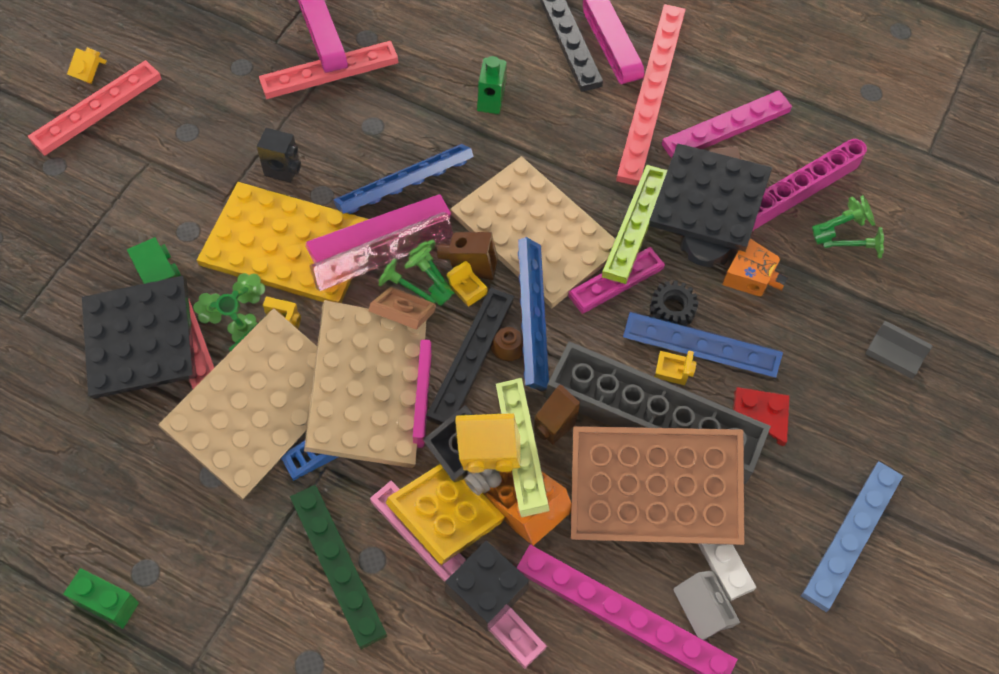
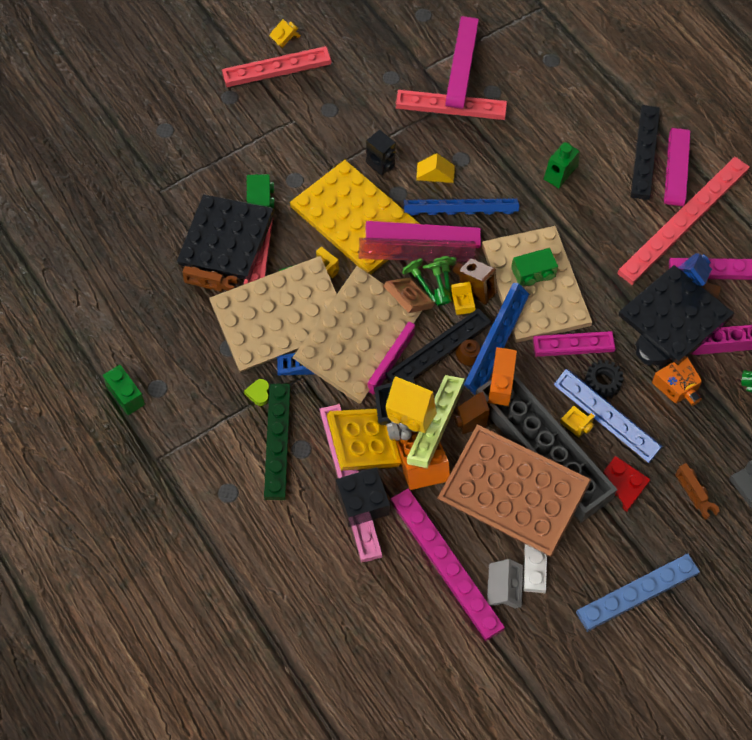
camera: 30 degrees right, 0 degrees up
bright green plant [193,273,266,343] -> none
lime plate [602,165,668,284] -> none
none -> dark orange plate [182,266,238,292]
none -> lime tile [244,379,269,406]
none -> yellow slope [416,153,455,183]
none -> orange slope [488,347,517,406]
none -> green brick [511,248,558,286]
none -> dark orange plate [675,463,719,520]
none -> blue slope [677,253,712,286]

